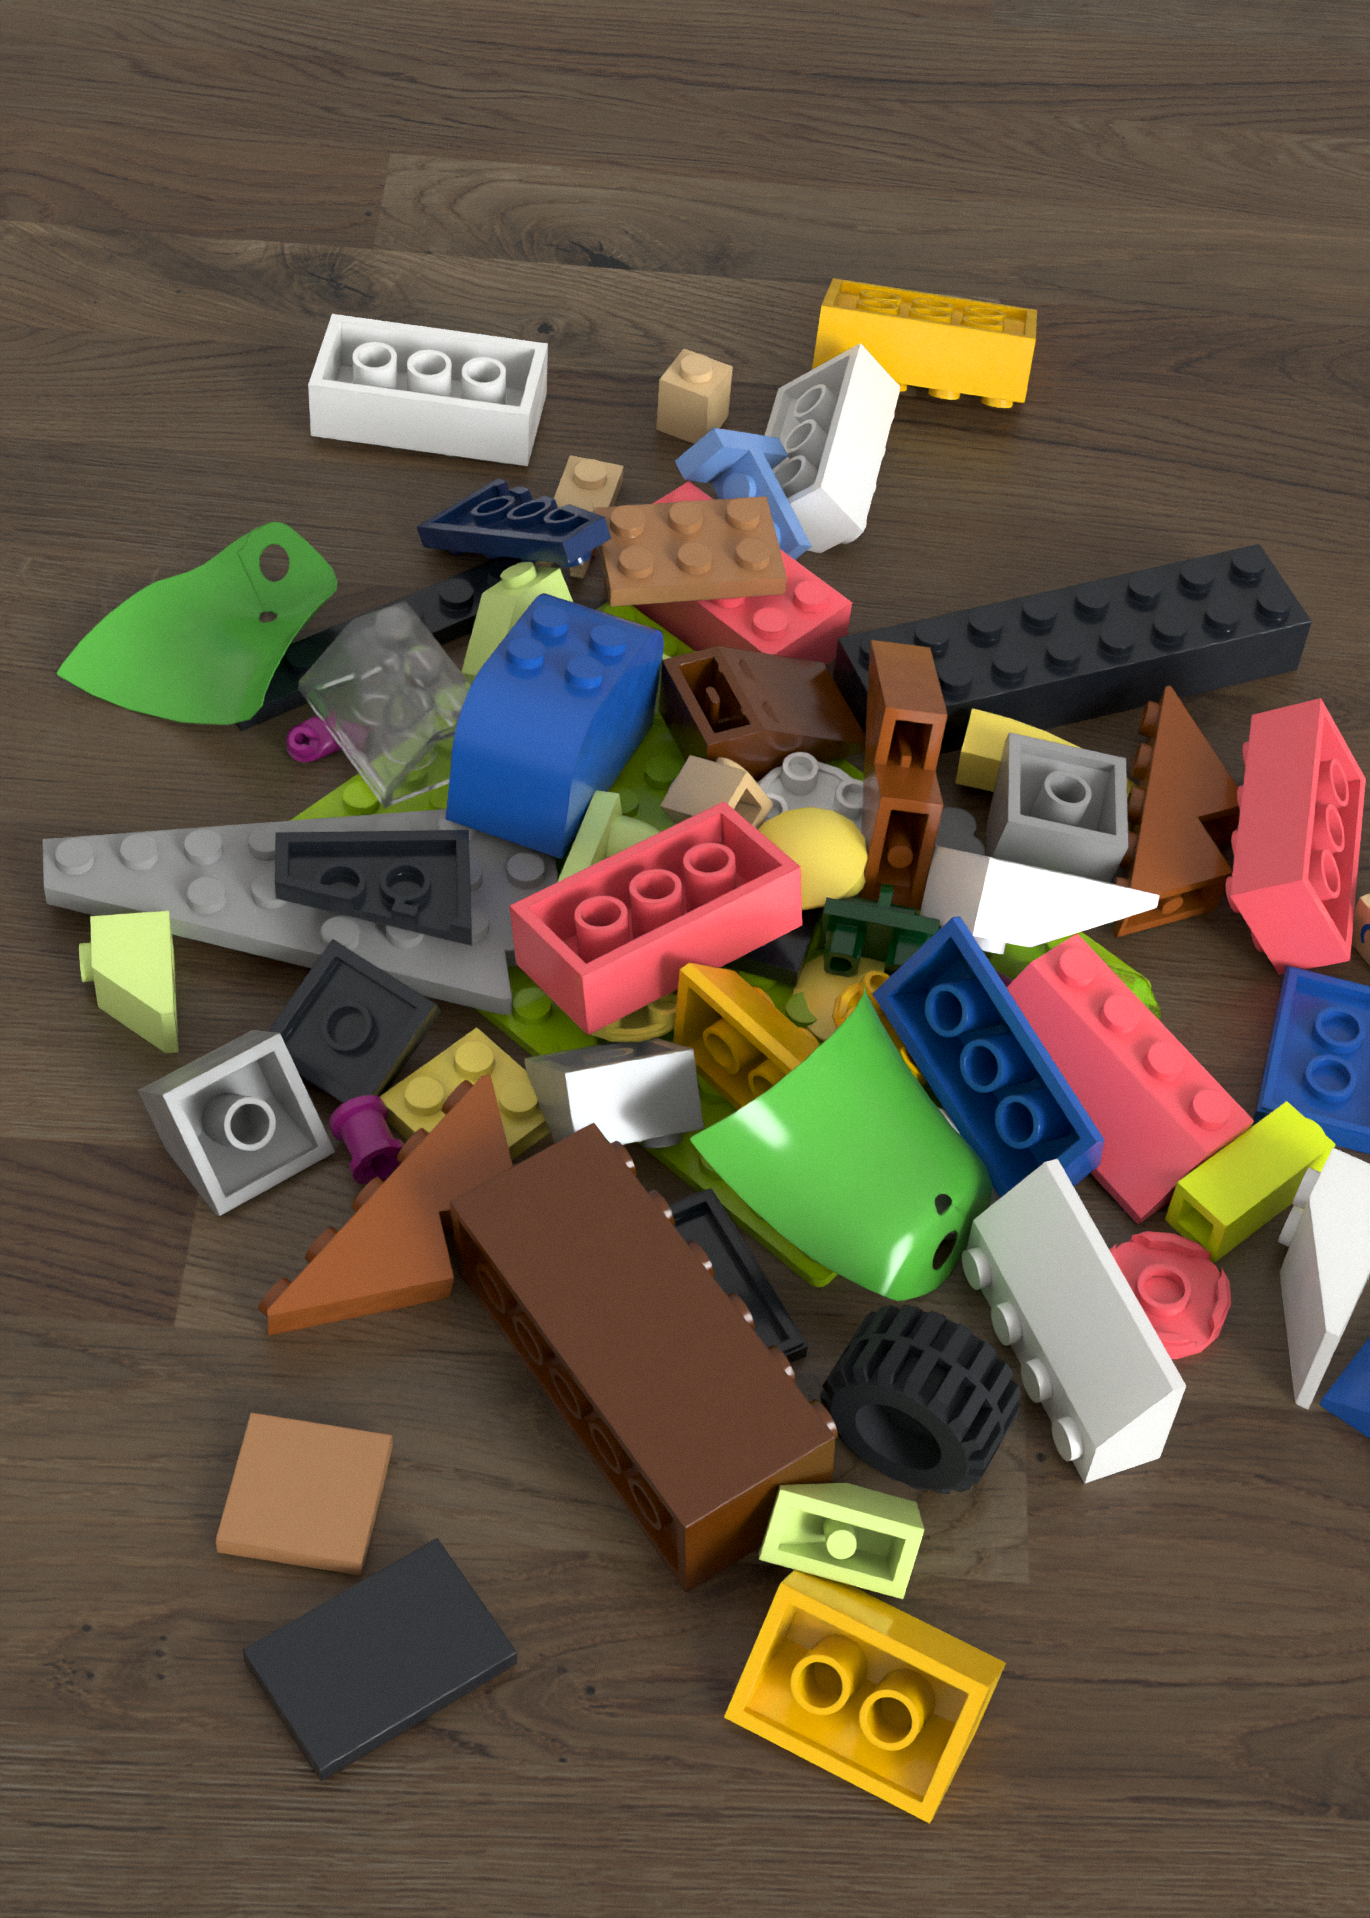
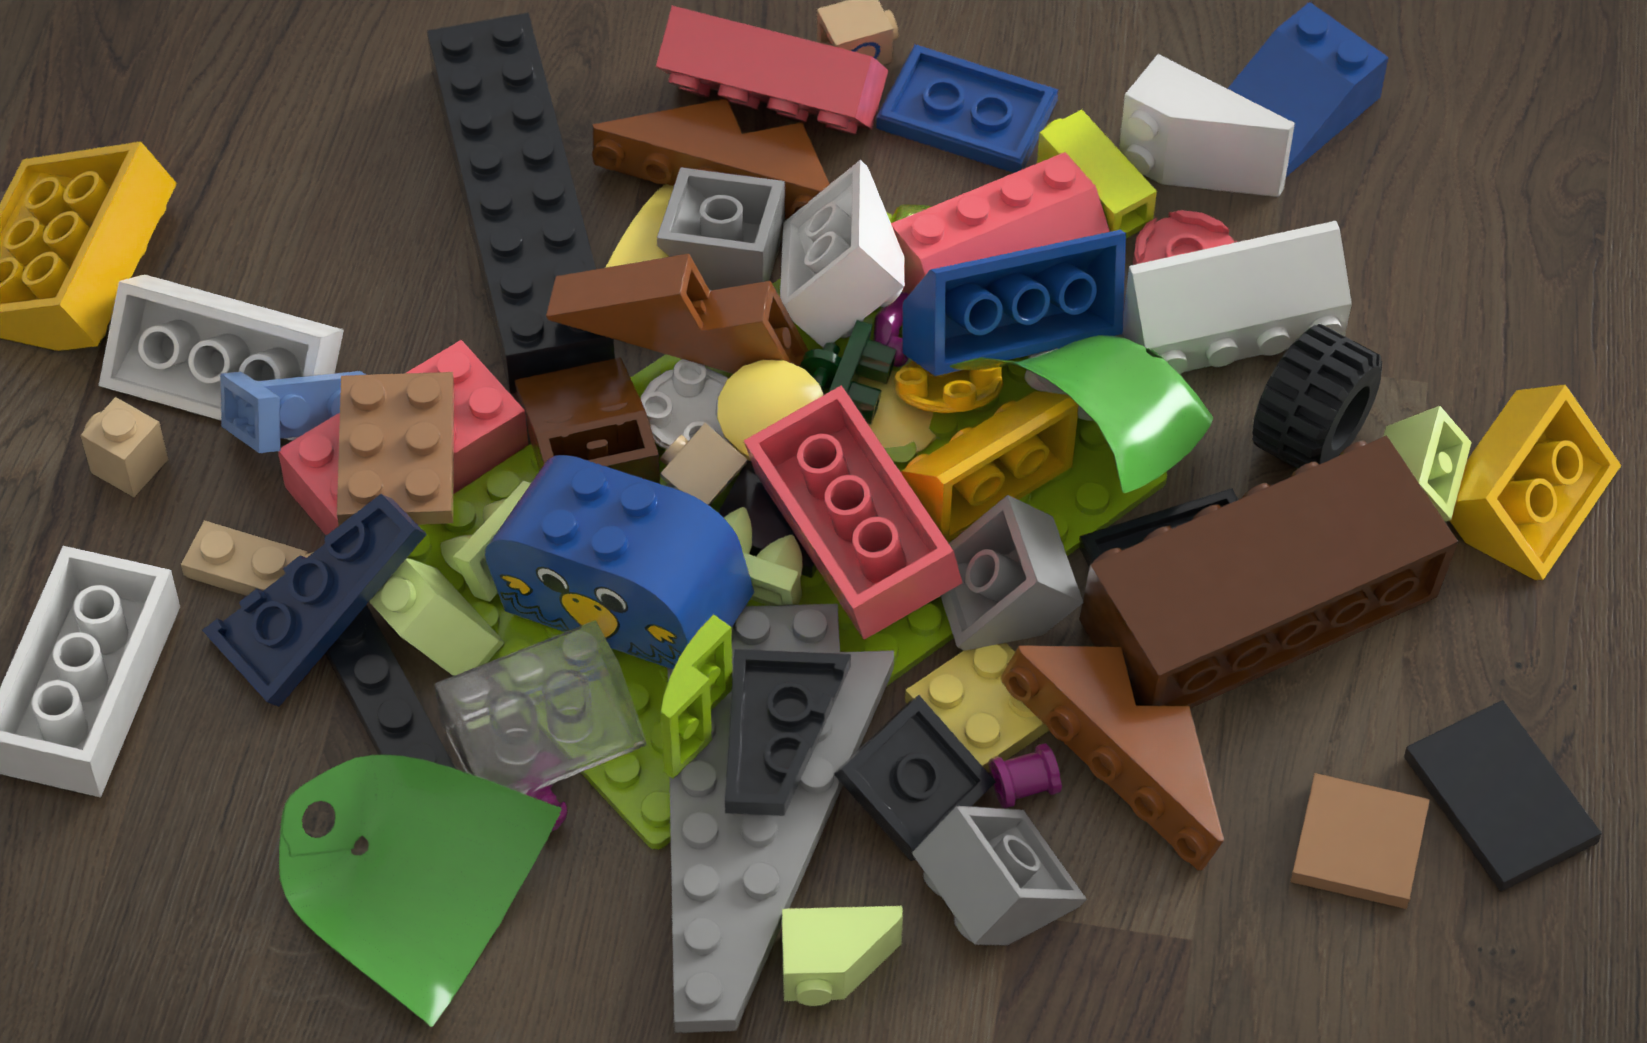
camera: 80 degrees left, 5 degrees up
none -> lime slope [661,614,733,779]

